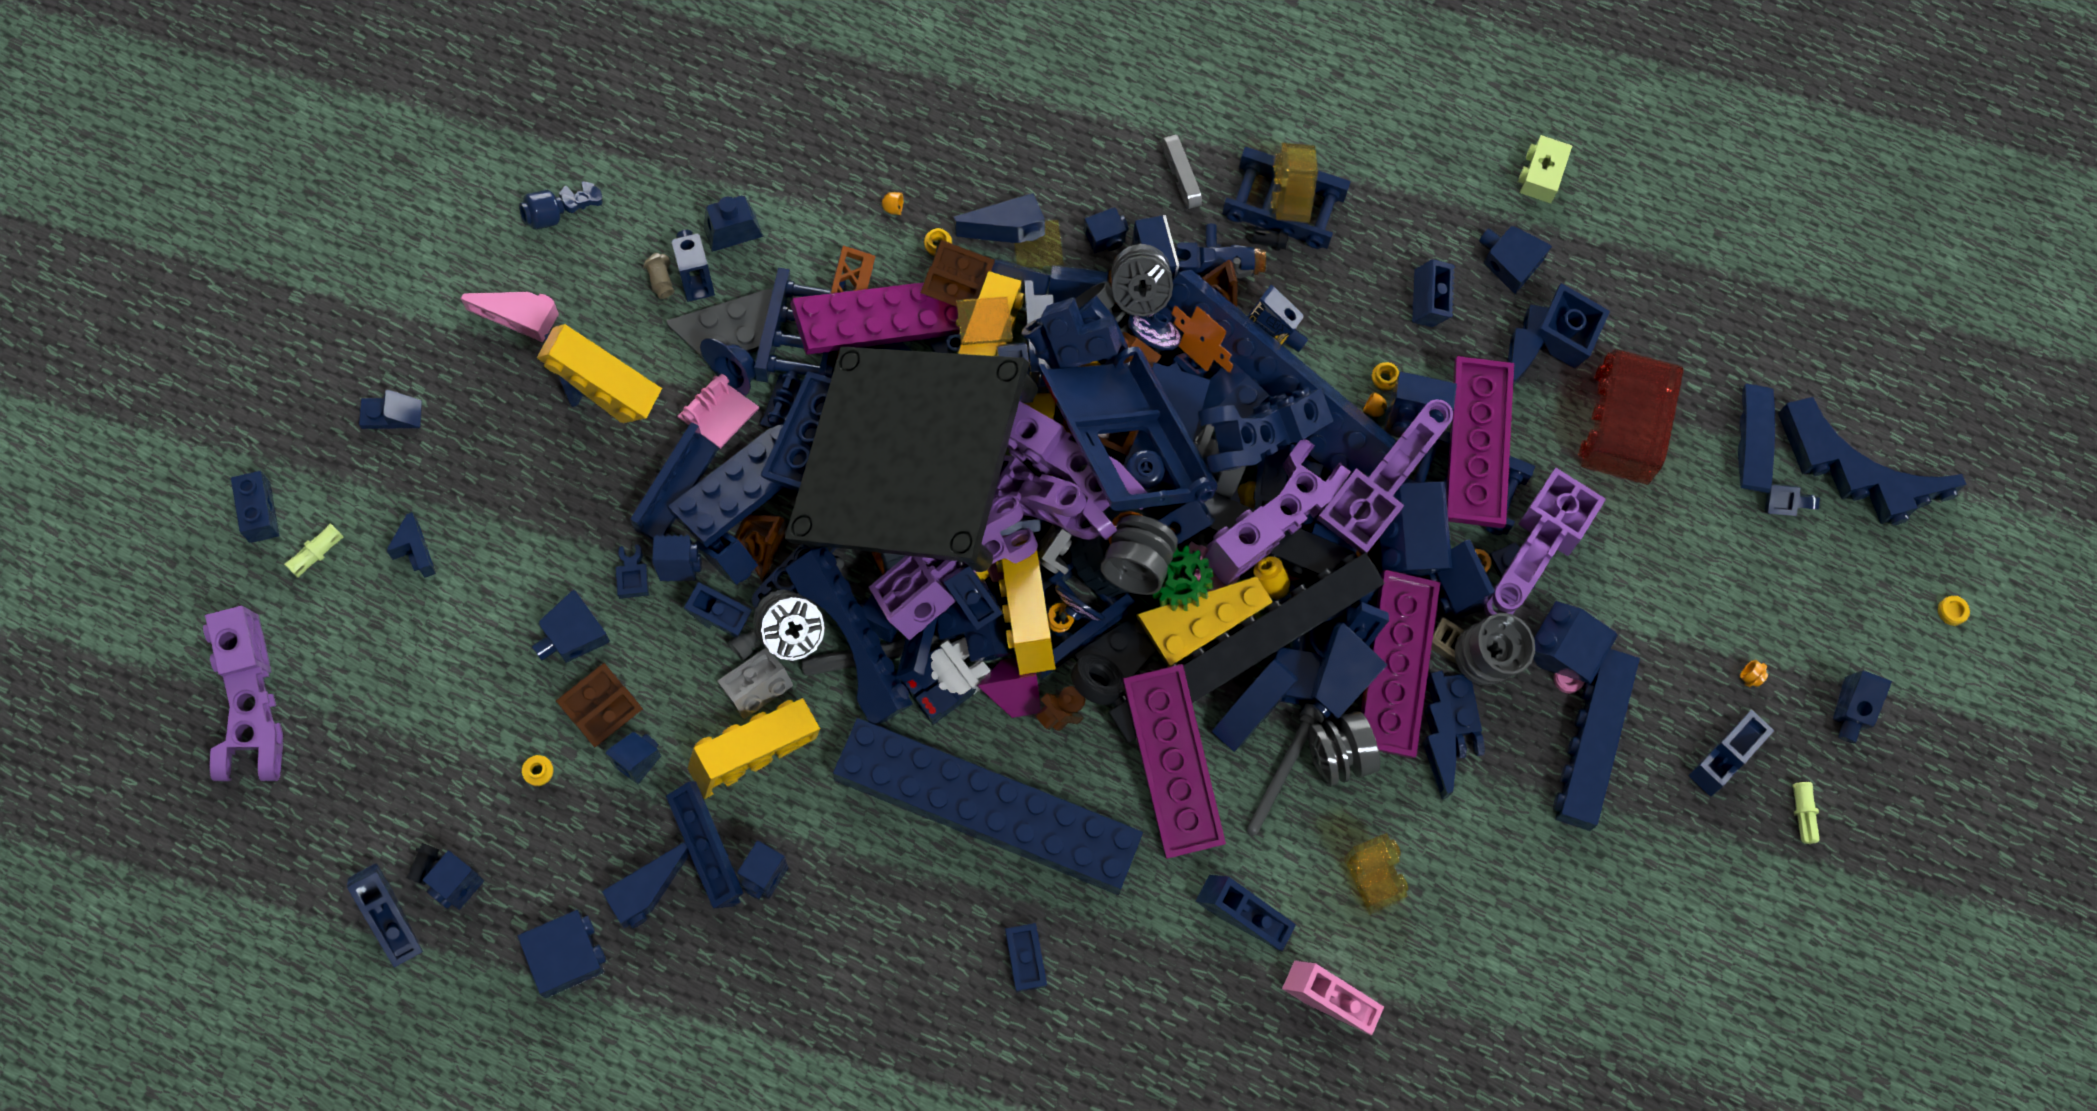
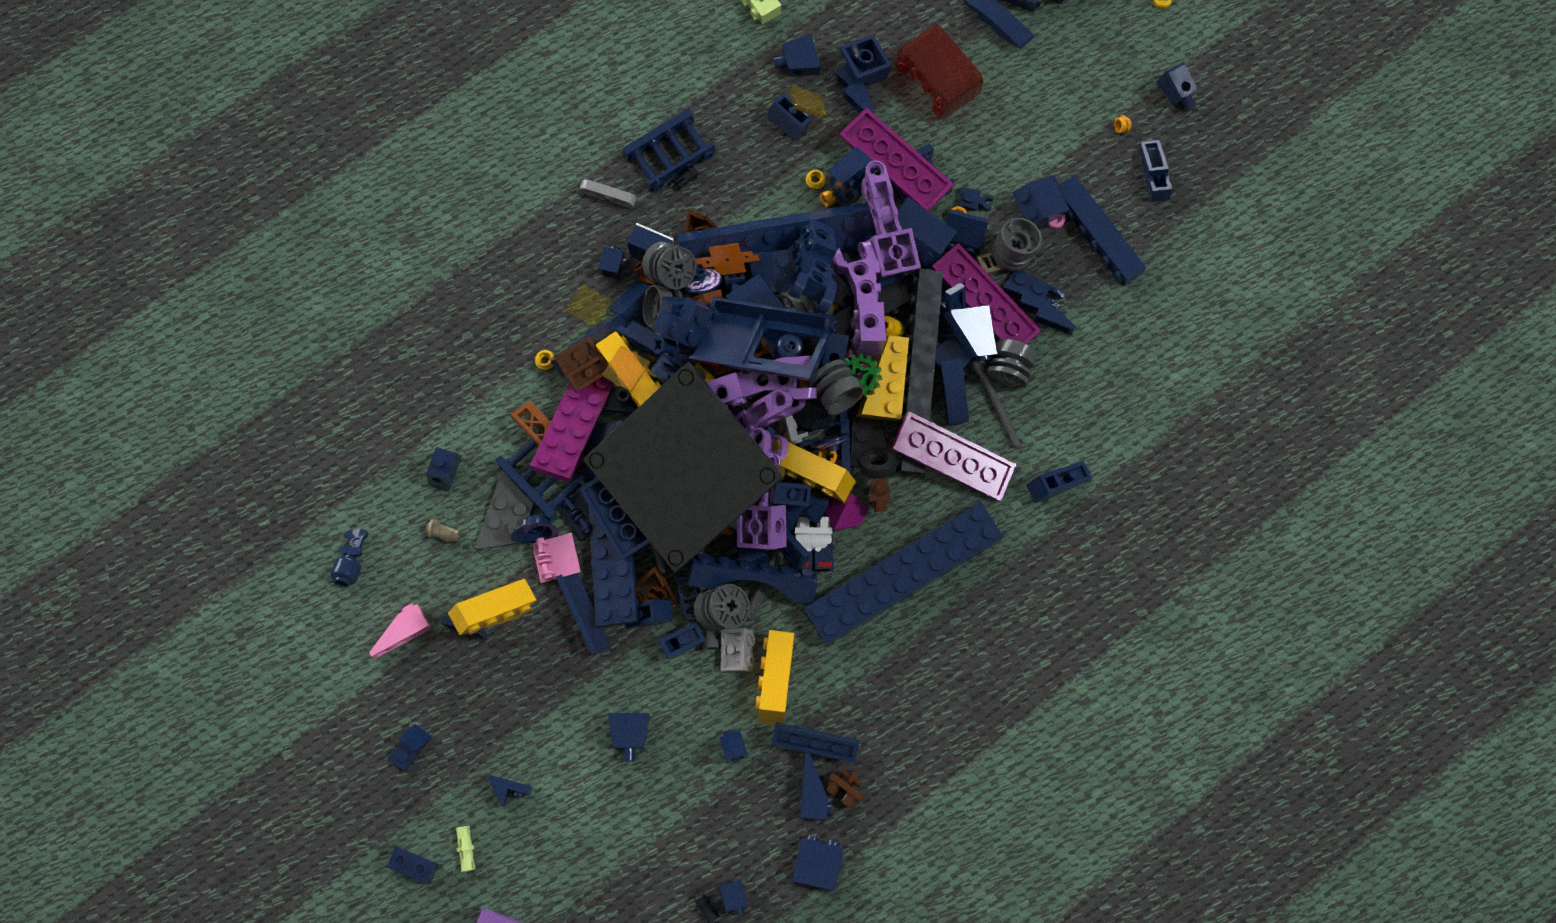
camera: 50 degrees left, 5 degrees up
yellow plate [522,755,554,786] -> none
reddish brown slope [556,663,643,748] -> none
dark blue plate [616,545,649,599] -> none
dark blue brick [652,534,702,581] -> none
dark blue torso [671,230,715,302] -> none
dark blue brick [737,840,789,900] -> none
light orange hinge [881,192,904,215] -> none
dark blue slope [954,193,1045,243] -> none
dark blue plate [1005,923,1047,992] -> none
dark blue piece [1176,223,1266,278] -> none
dark blue torso [1248,285,1308,353] -> none
clear yellow brick [1271,143,1318,223] -> none
bright pink slope [1282,961,1384,1035] -> none
clear yellow brick [1344,833,1408,915] -> none
medium lavender brick [1484,468,1606,617] -> none
dark blue plate [1765,484,1820,516] -> none
yellowish green axle [1792,782,1819,844] -> none
none -> clear yellow piece [789,85,826,118]
none -> reddish brown hips [825,770,864,808]

